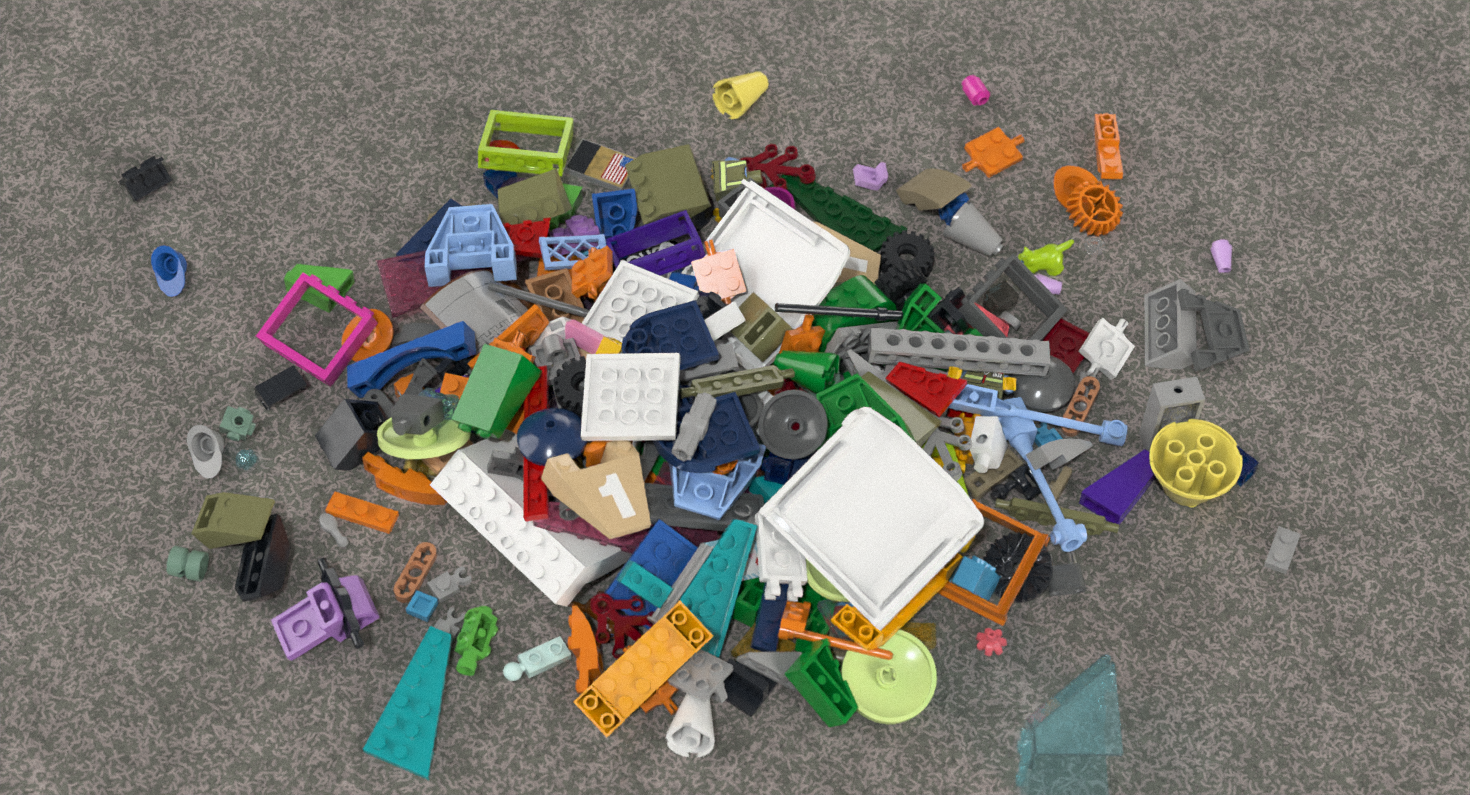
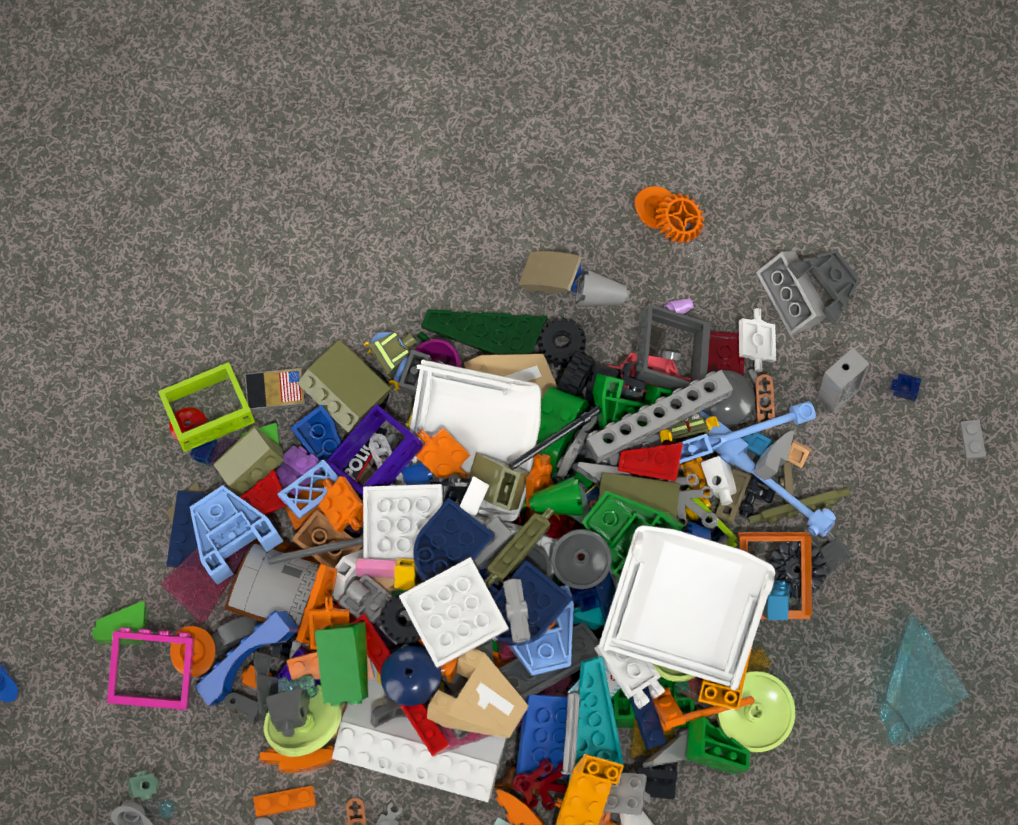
camera: 25 degrees left, 15 degrees up
black hinge [255,365,307,411] -> none
black slope [315,399,388,471] -> none
teal brick [616,560,673,609] -> none
light yellow cone [712,71,768,119] -> none
dark red plant [740,144,816,189] -> none
lavender bracket [853,162,888,190] -> none
dark pink brick [962,75,990,106] -> none
orange plate [962,127,1024,178] -> none
coral plant [976,628,1007,656] -> none
lime animal [1018,239,1074,276] -> none
dark purple slope [1079,449,1156,525] -> none
orange slope [1094,113,1123,179] -> none
light yellow cone [1149,419,1242,507] -> none
lavender cone [1210,240,1232,273] -> none
none -> light nougat slope [787,440,812,468]

